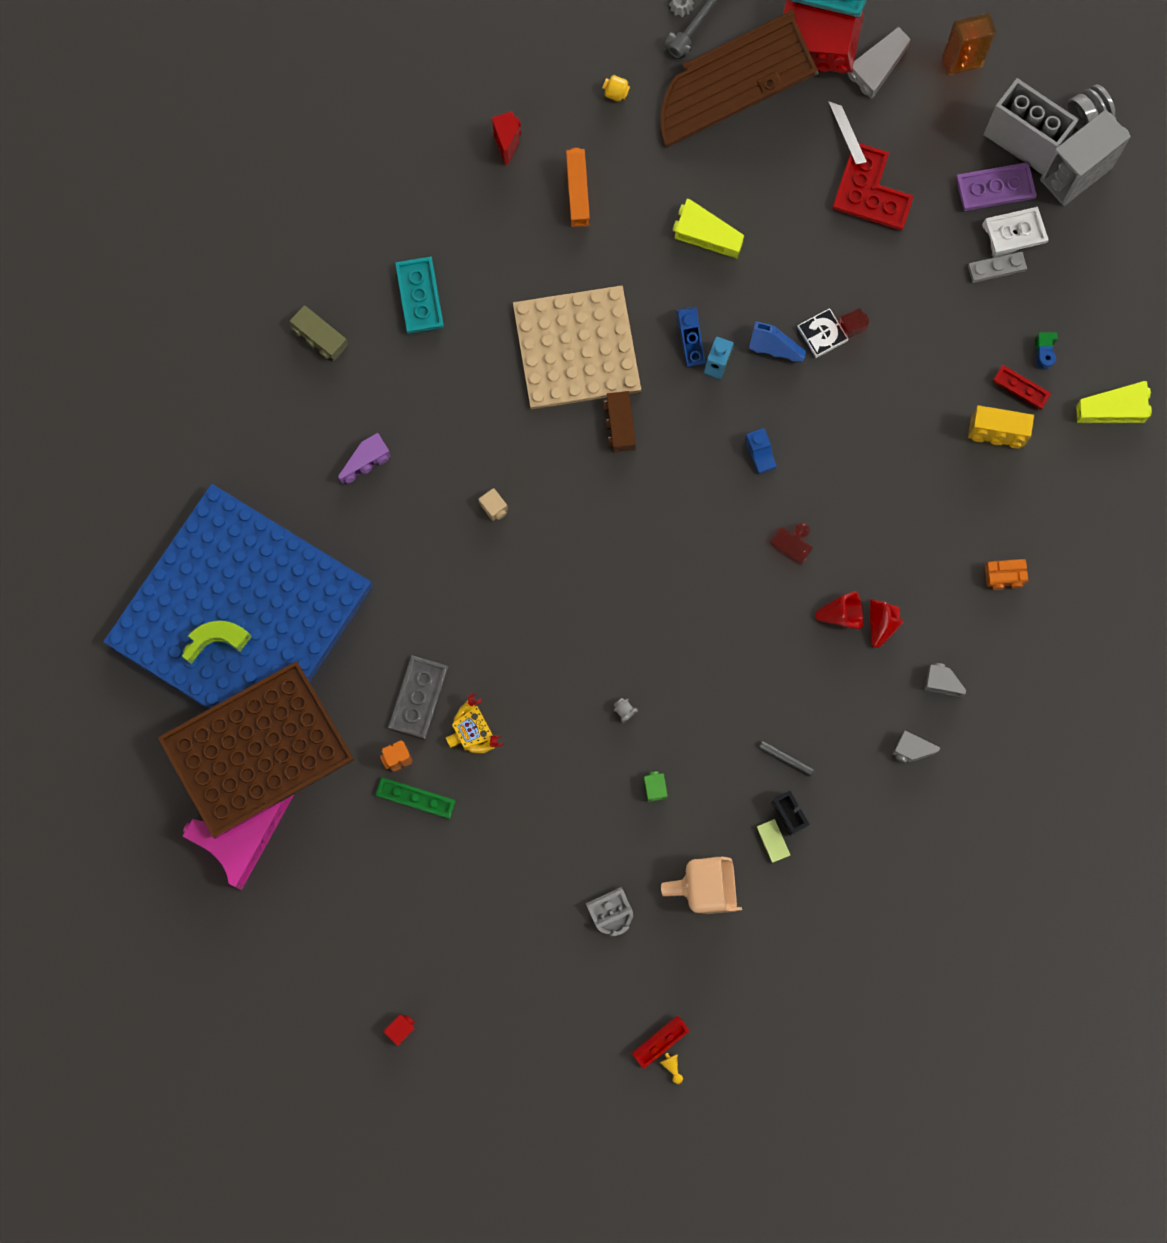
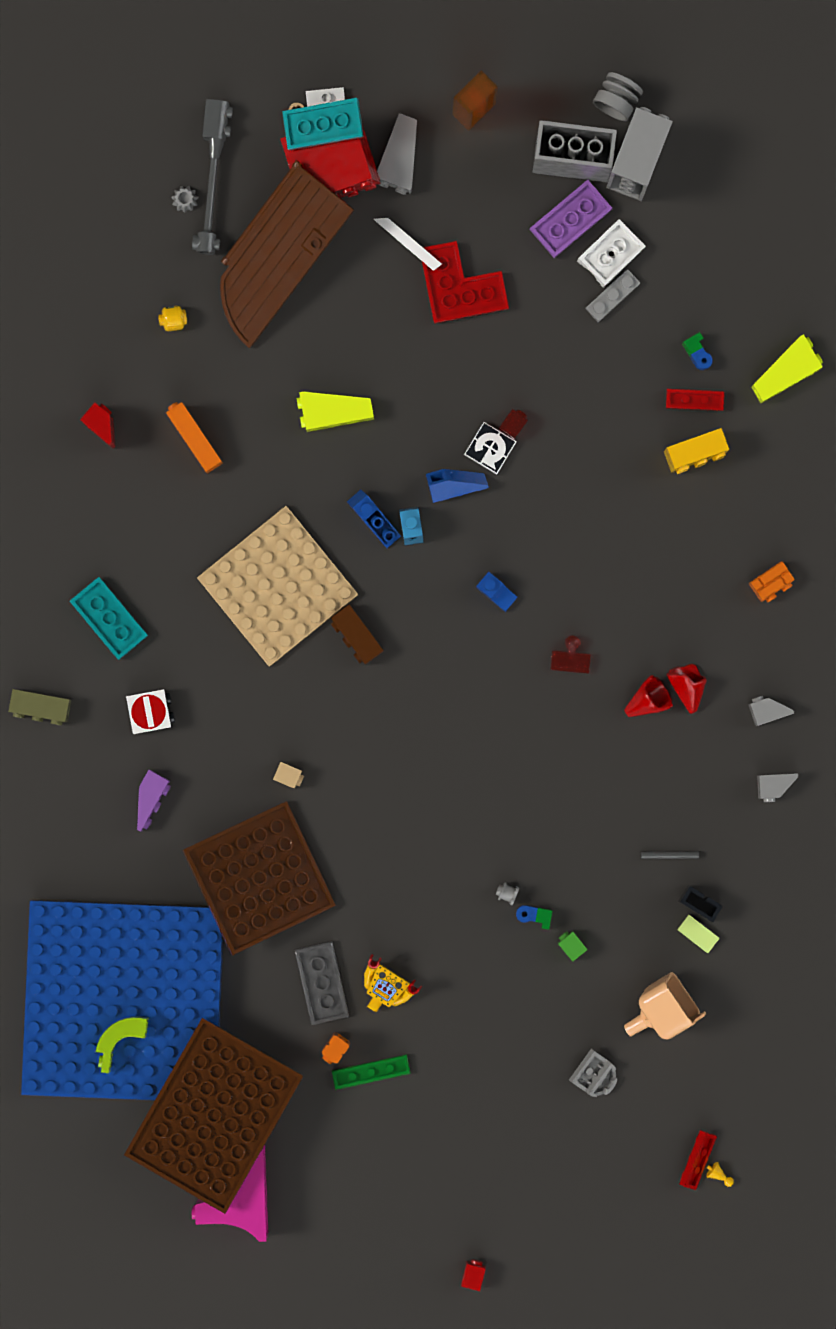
camera: 30 degrees left, 10 degrees up
none -> piece [126,689,175,735]
none -> reddish brown plate [182,801,336,956]
none -> leg [516,905,552,930]

